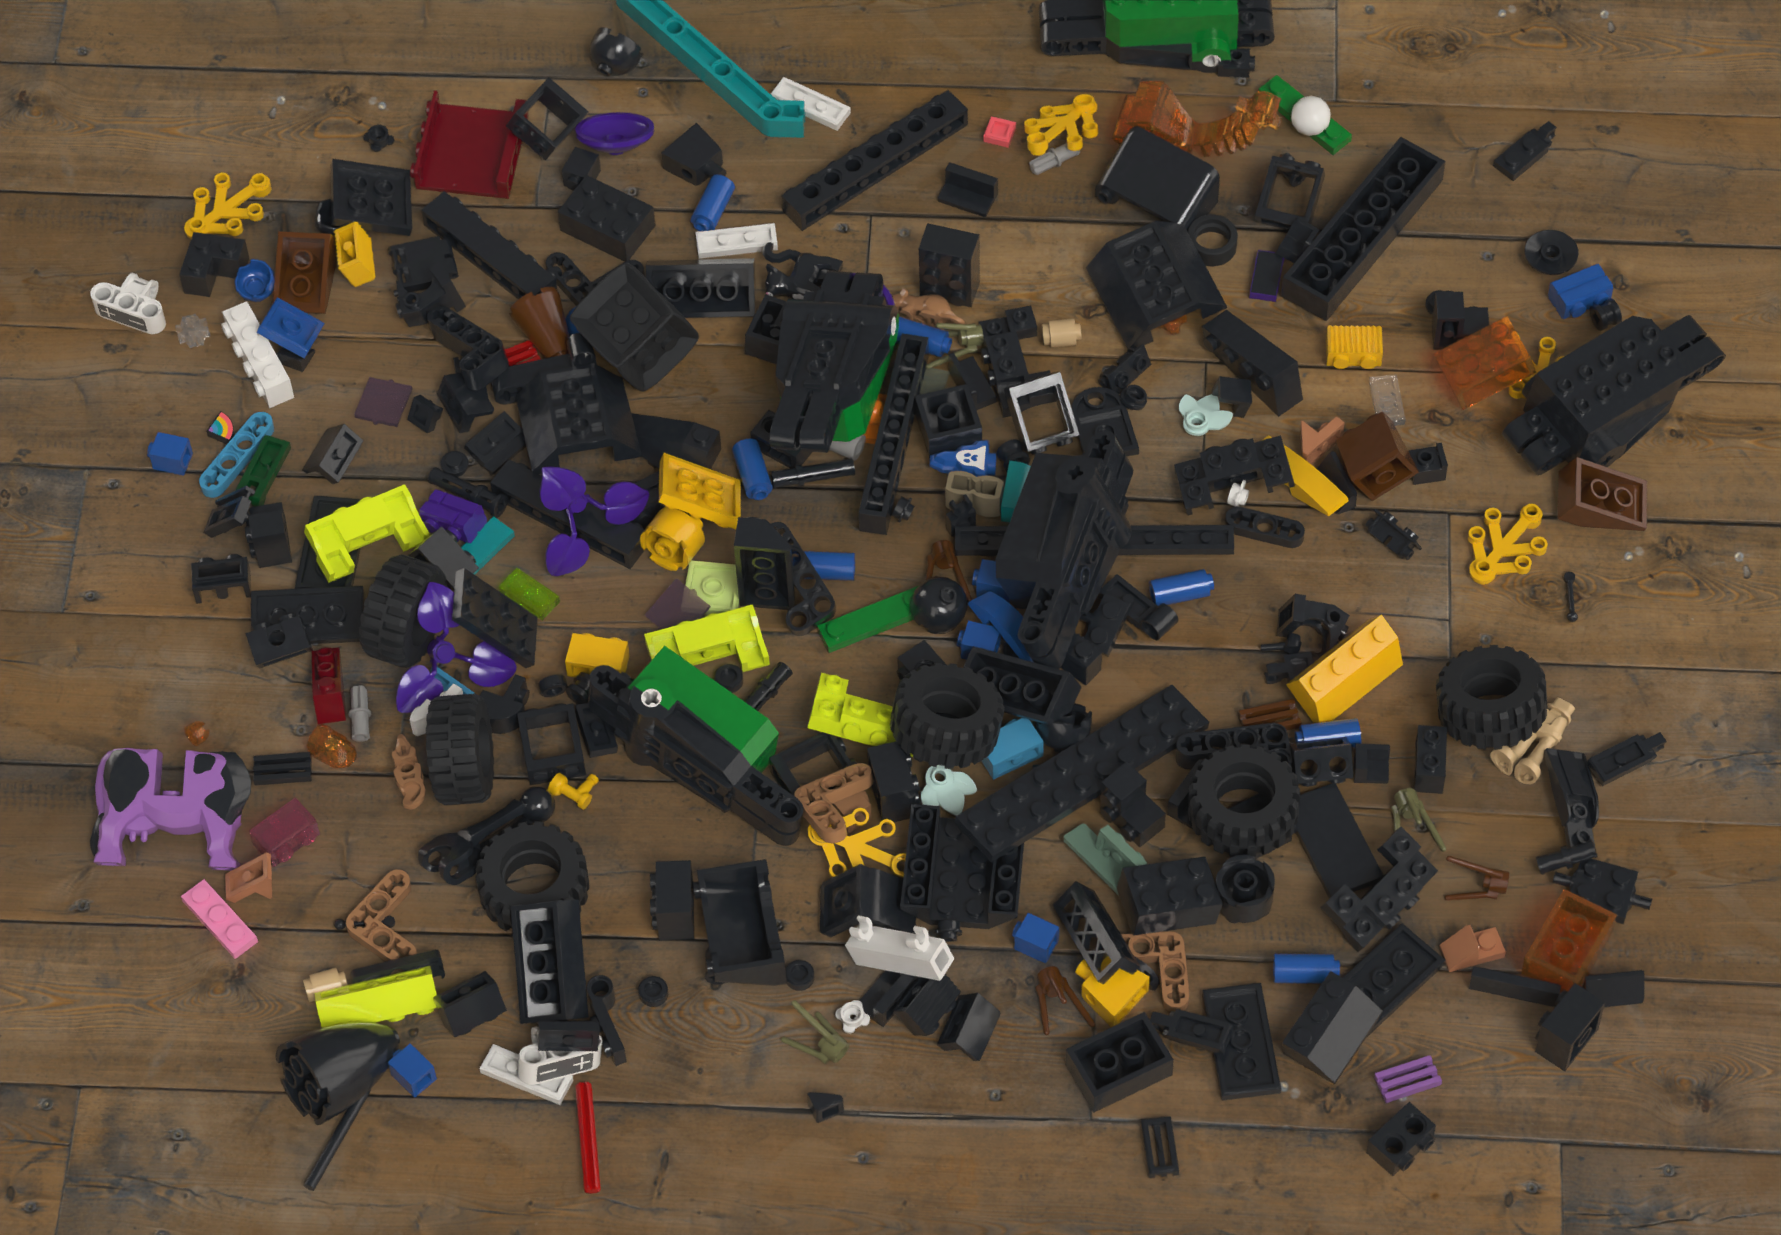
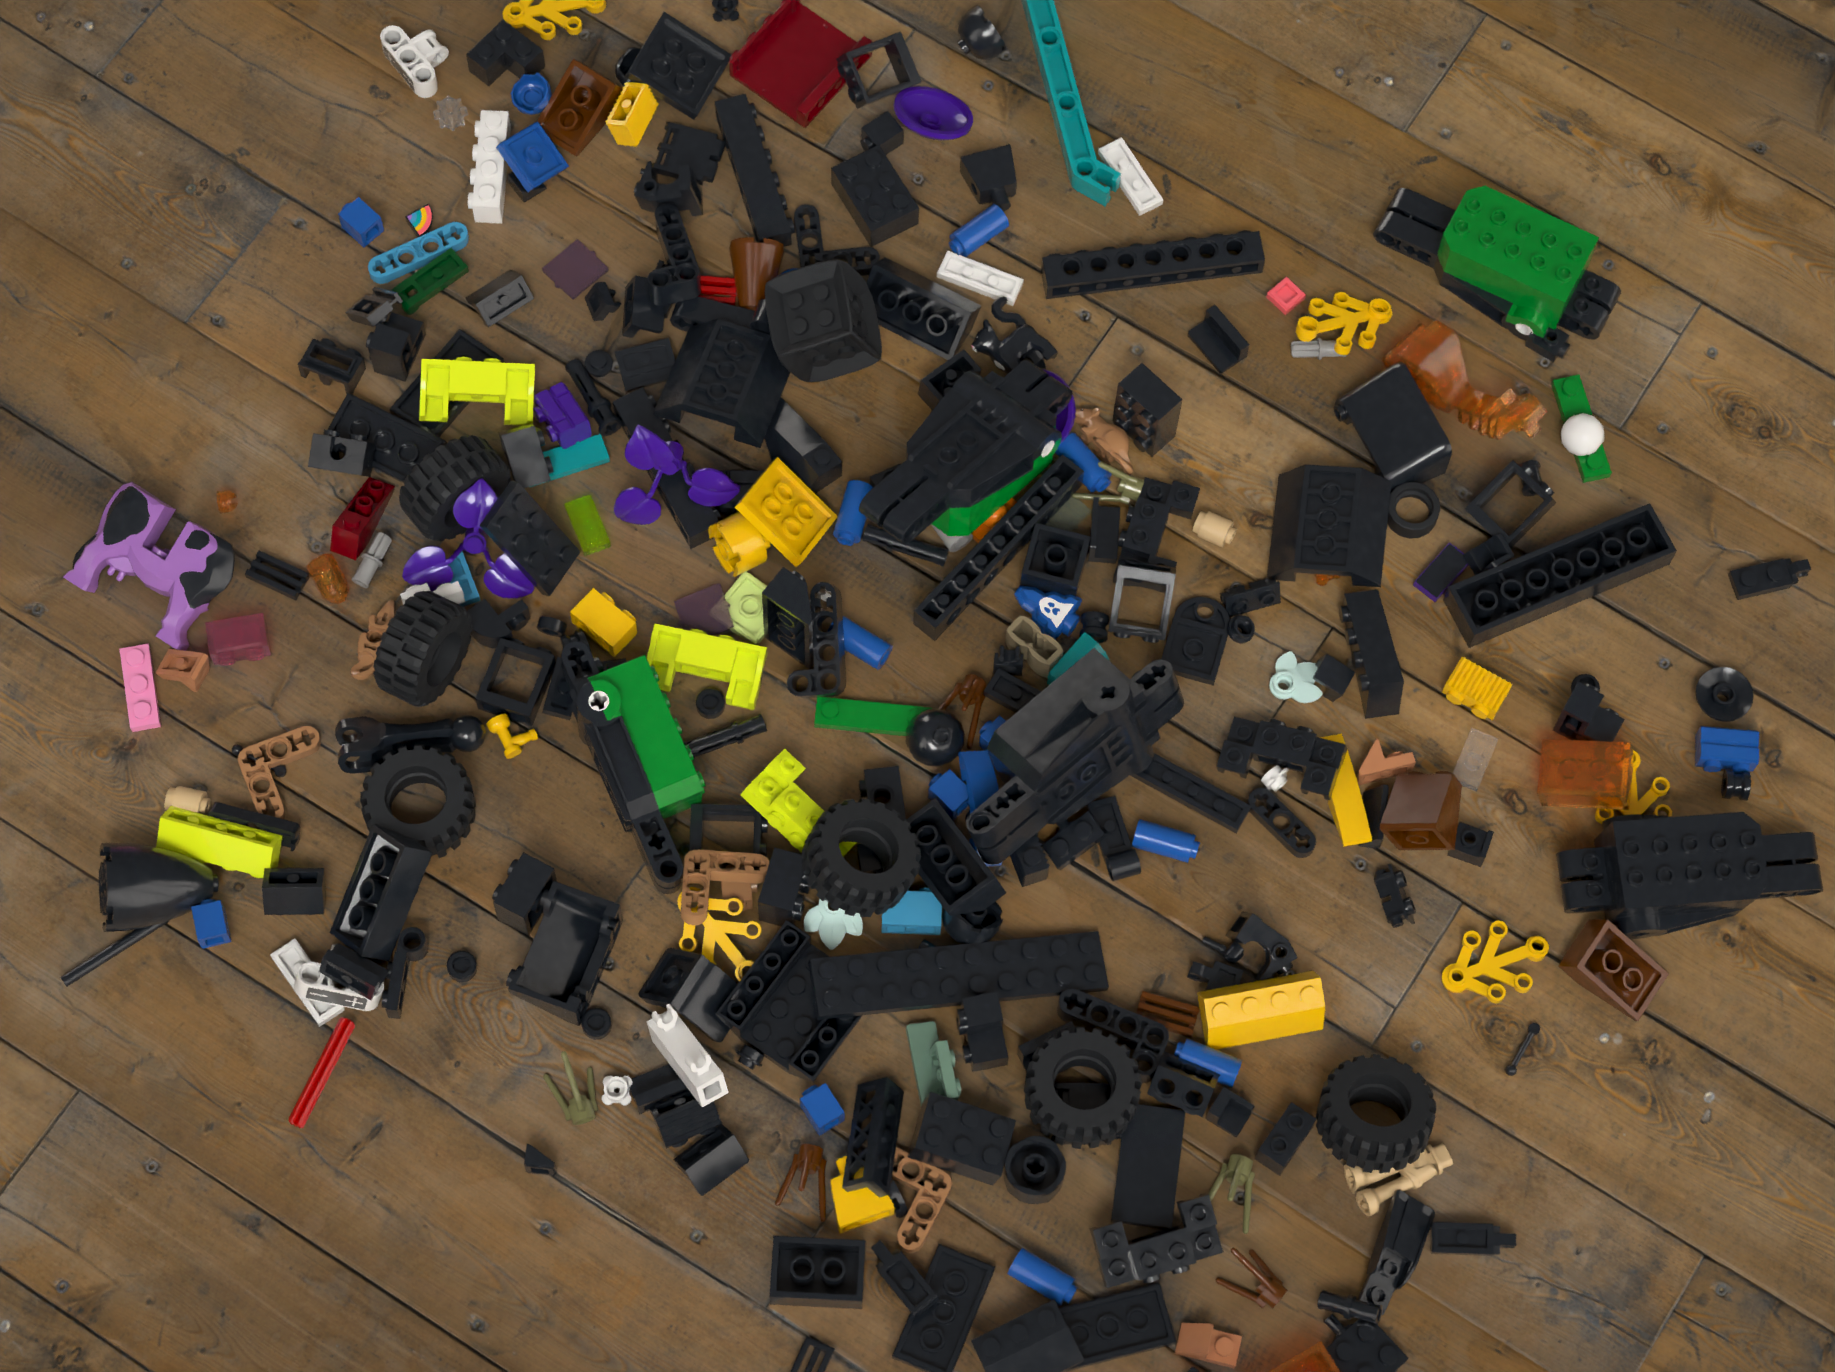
camera: 25 degrees right, 10 degrees up
black plate [891,496,915,522] -> none

